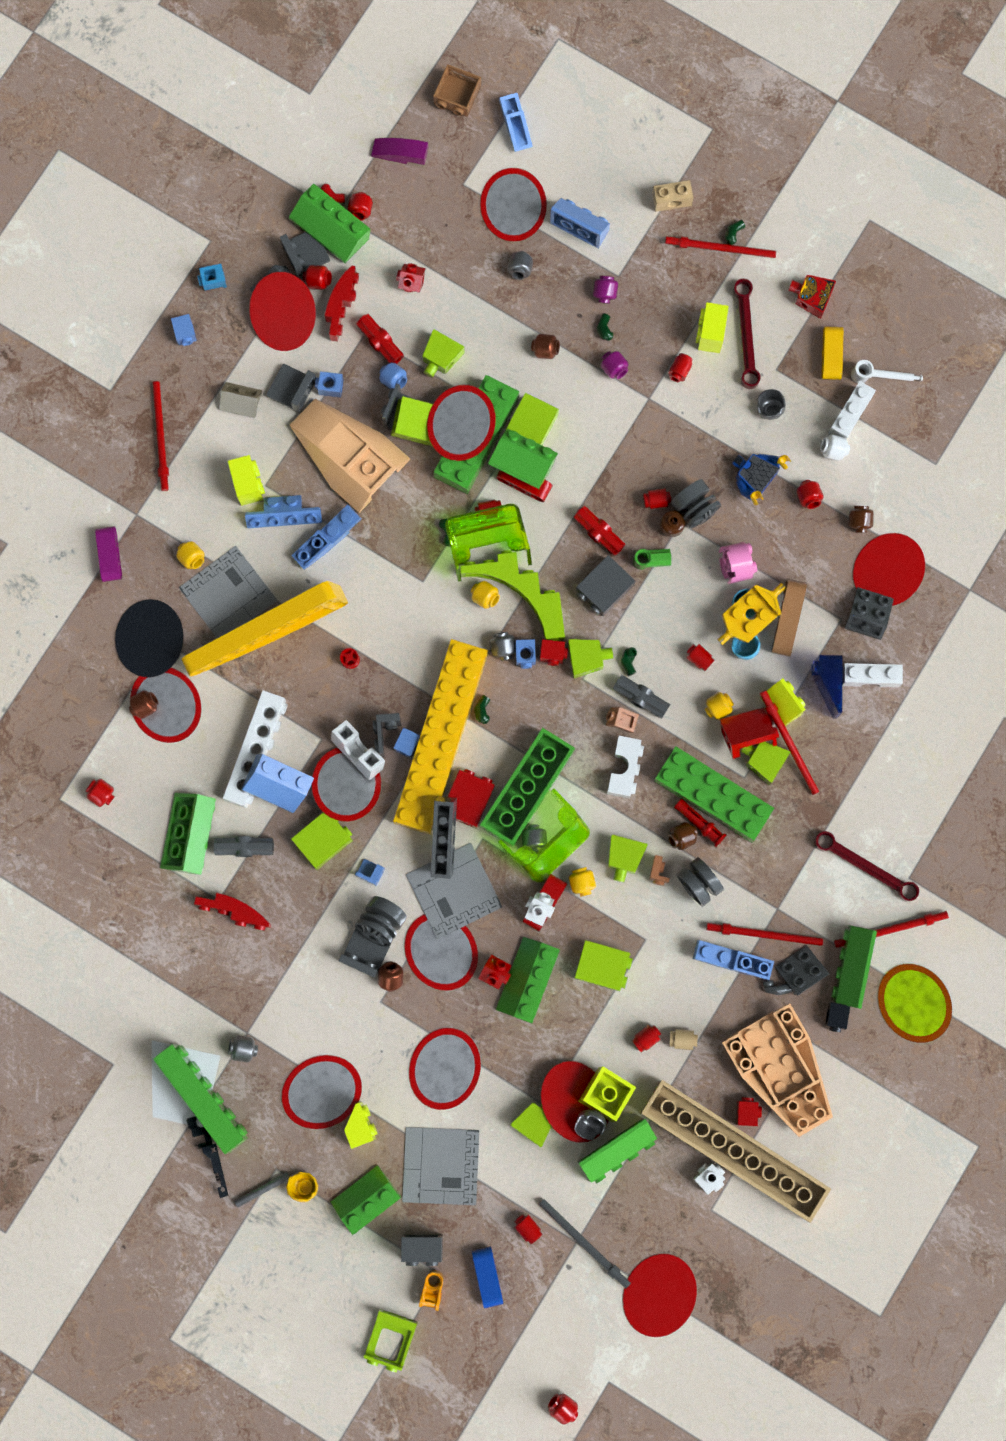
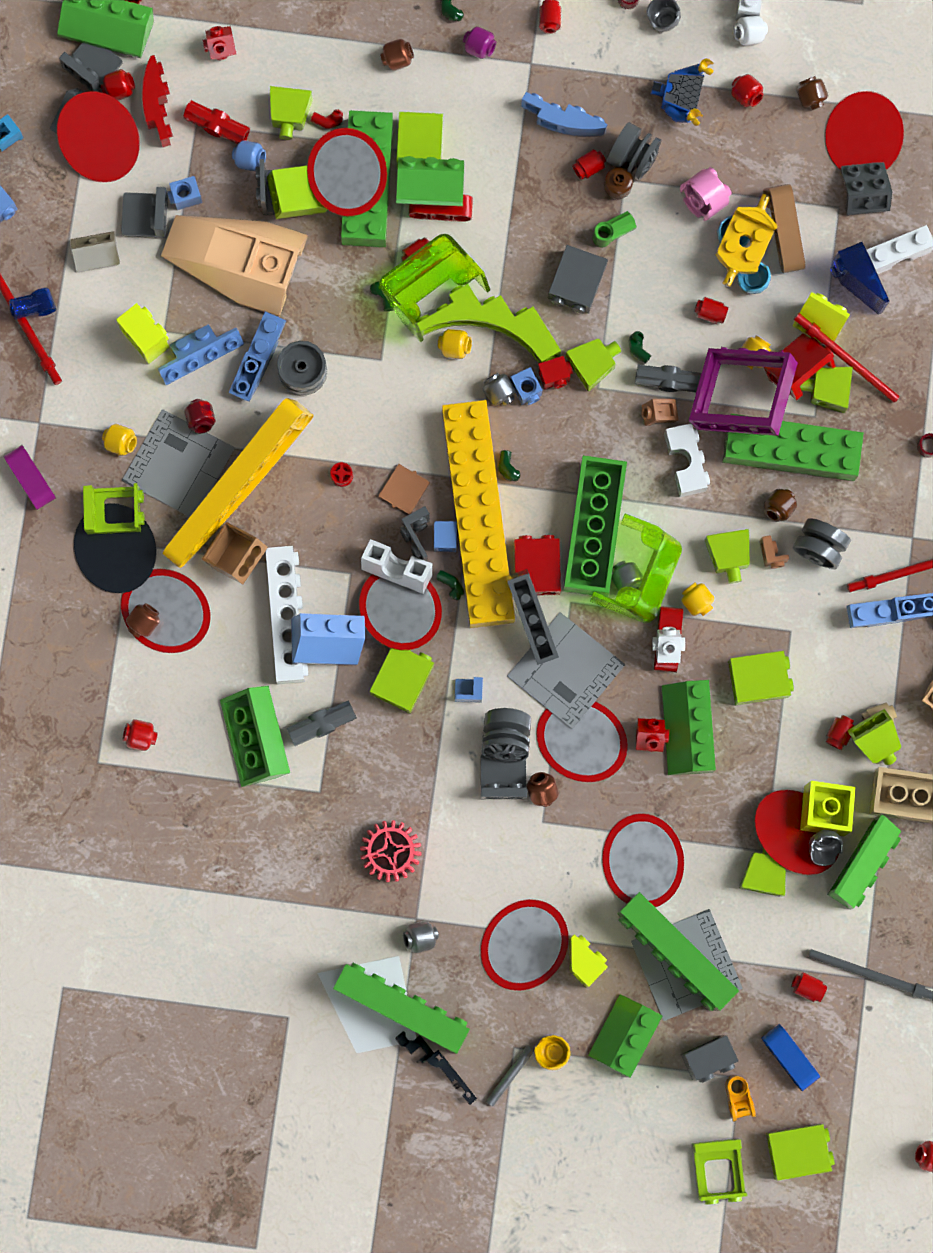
camera: 30 degrees left, 0 degrees up
red slope [194,893,271,931] -> none
red piece [573,506,626,557] -> none
red pin [674,799,727,848] -> none
none -> clear blue piece [9,288,57,319]
none -> lime window [83,483,145,534]
none -> dark red head [184,399,216,434]
none -> medium nougat piece [202,522,268,585]
none -> dark grey wheel [277,341,327,396]
none -> red arm [310,109,343,129]
none -> coral gear [360,820,421,882]
none -> nougat piece [378,464,430,515]
none -> dark green arm [436,570,464,601]
none -> medium blue slope [521,92,608,136]
none -> bright green brick [617,892,739,1011]
none -> magenta window [689,347,797,436]
none -> lime brick [766,1124,835,1181]
none -> lime torso [847,709,901,765]

